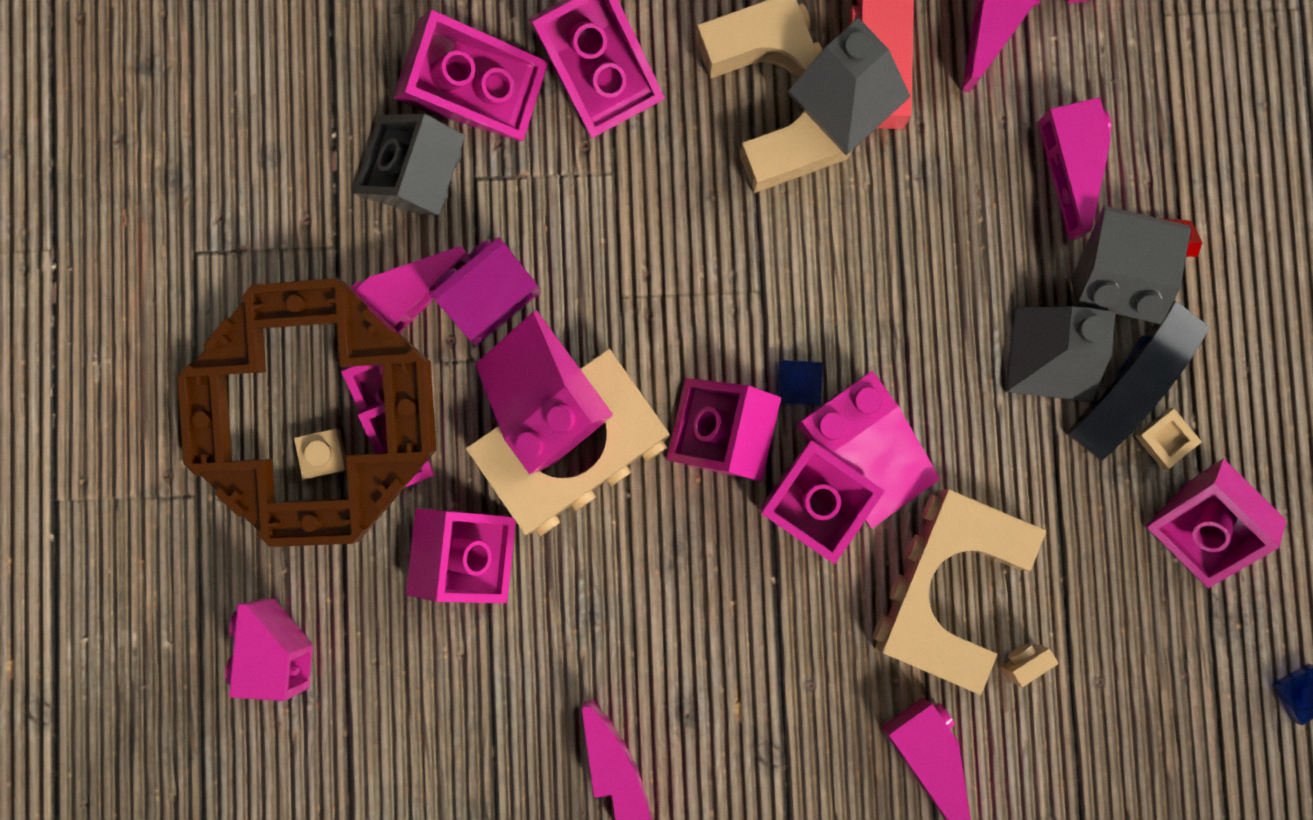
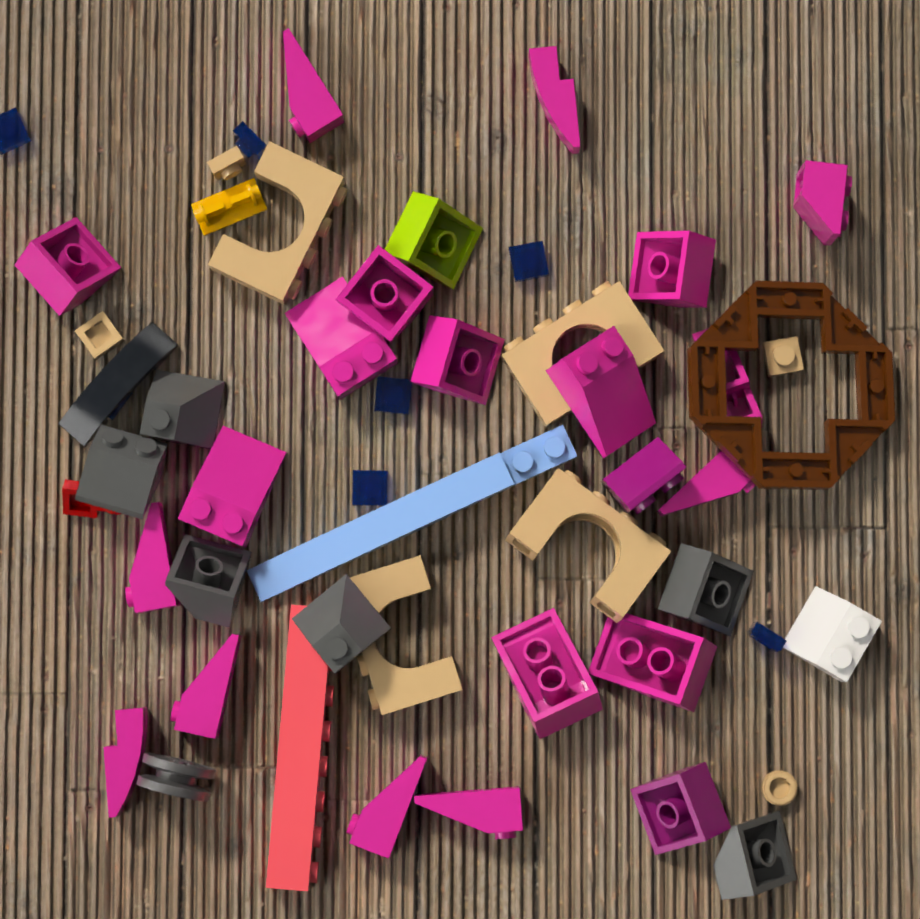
camera: 170 degrees left, 0 degrees up
none -> dark grey slope [165,534,252,627]
none -> dark pink slope [178,426,287,548]
none -> yellow hinge [191,178,268,236]
none -> clear blue plate [233,121,267,160]
none -> light blue slope [247,425,577,602]
none -> clear blue plate [352,470,388,506]
none -> lime slope [384,191,483,290]
none -> tan arch [505,468,671,623]
none -> clear blue plate [508,241,549,283]
none -> clear blue tile [747,622,787,652]
none -> white slope [780,586,882,682]

